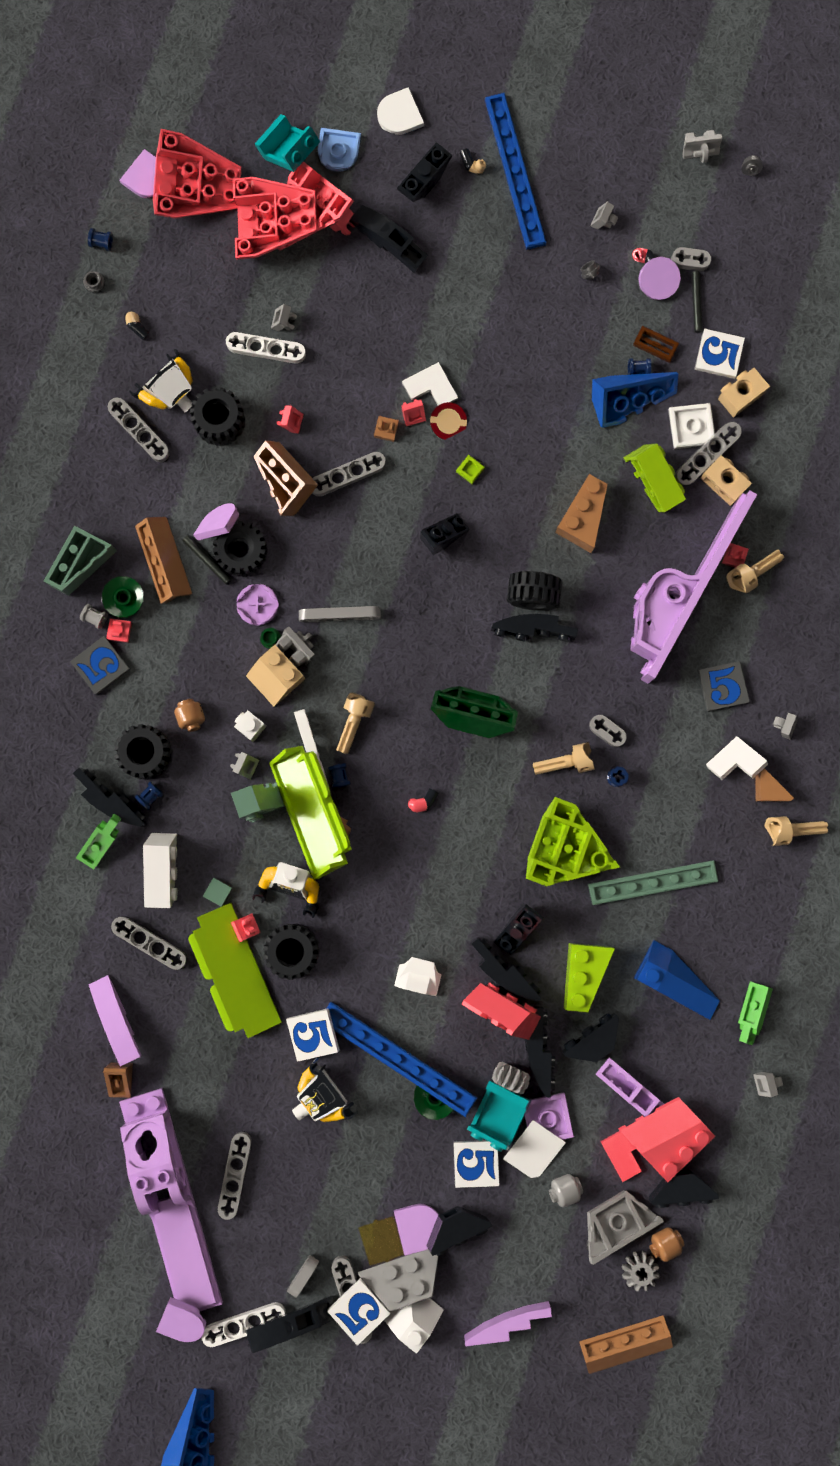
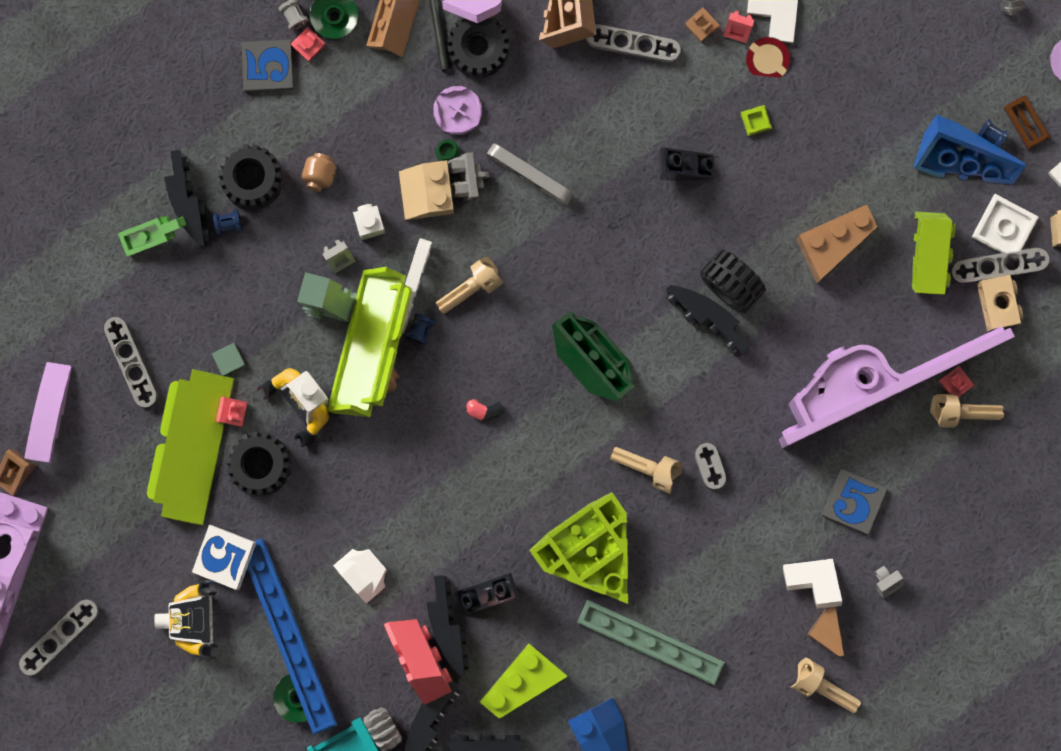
camera: 35 degrees right, 0 degrees up
white wedge [143,833,178,908] -> none
dark blue bush [607,767,629,787] -> none

